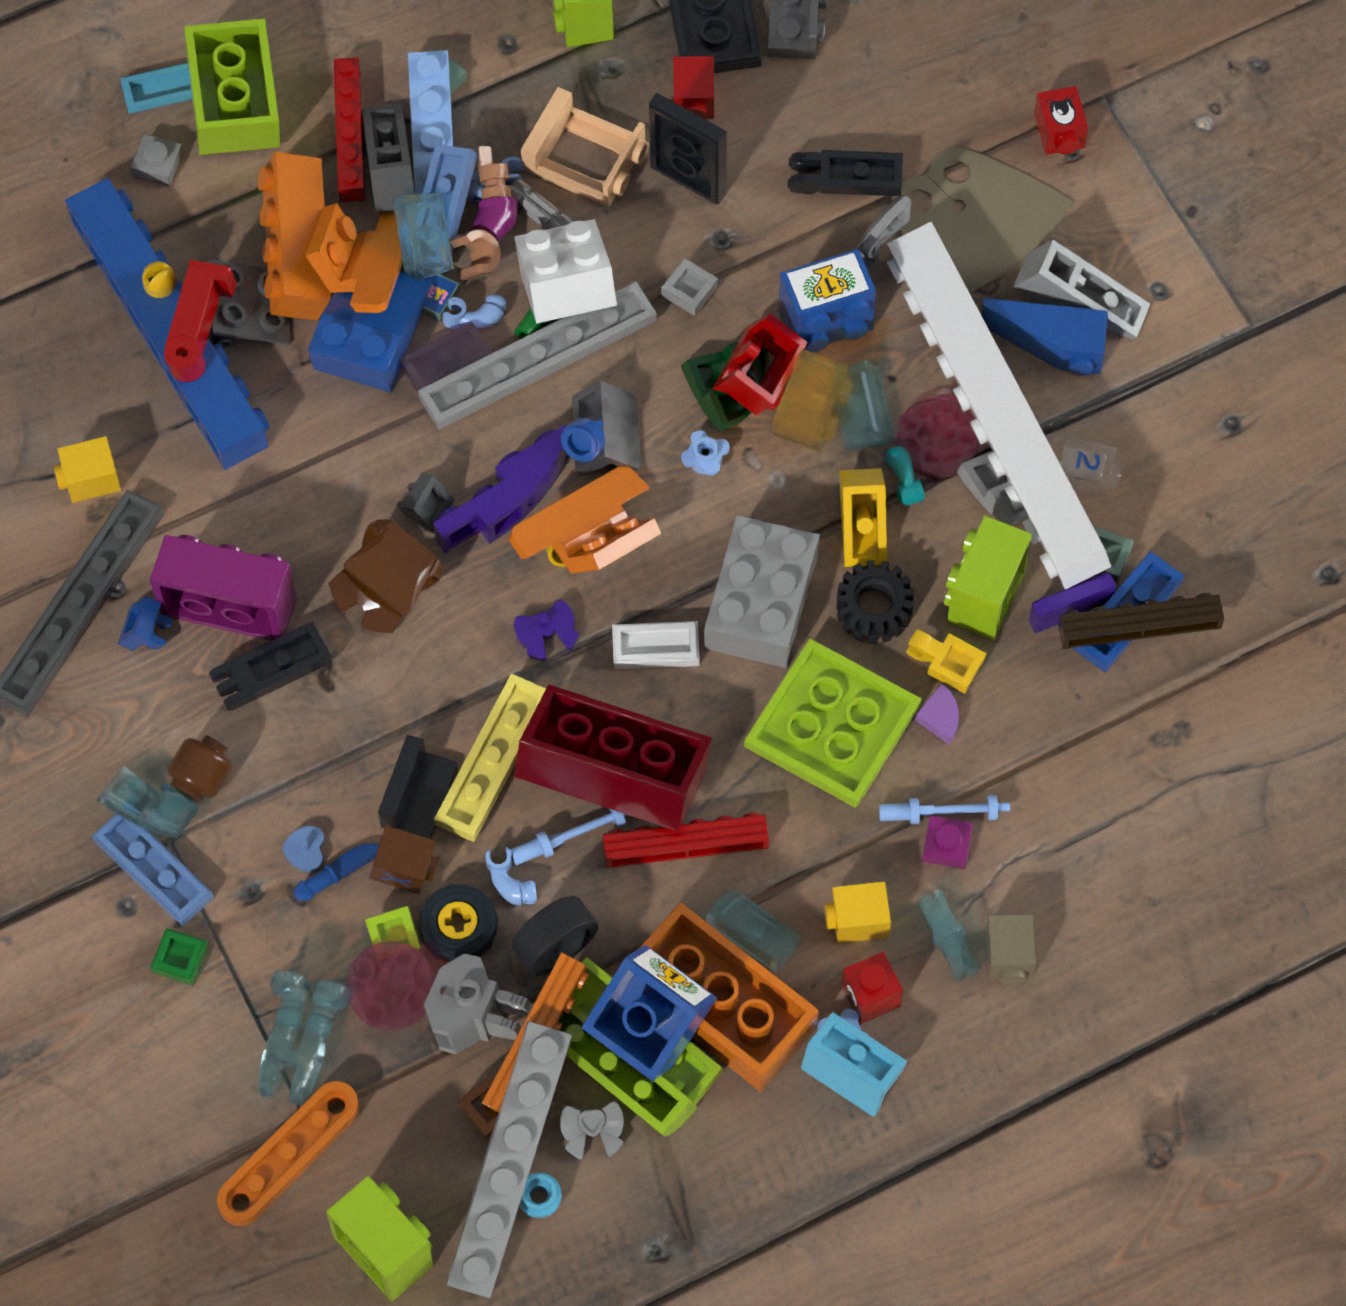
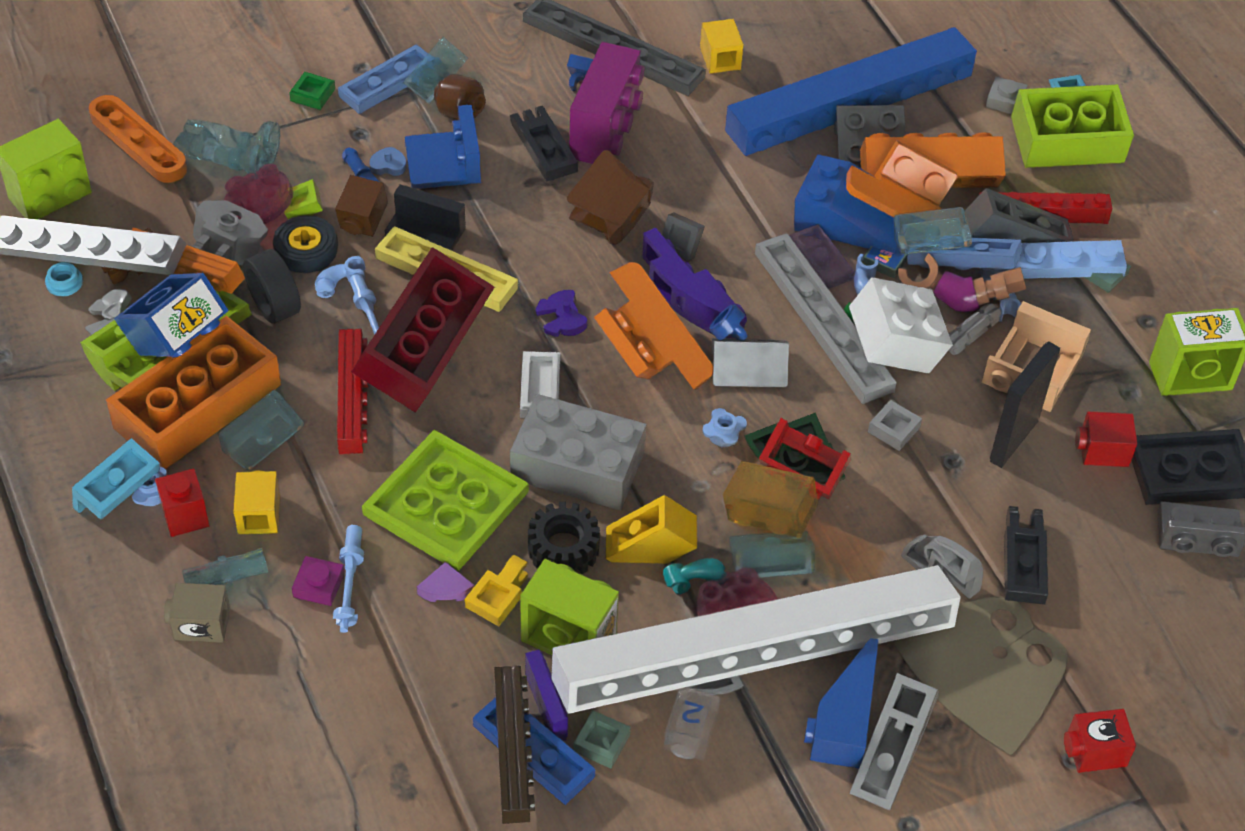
camera: 90 degrees right, 15 degrees down
yellow hinge [142,261,176,298] -> none
red leg [164,260,237,382] -> none
blue brick [778,249,876,352] -> none
none -> blue bracket [405,105,481,189]

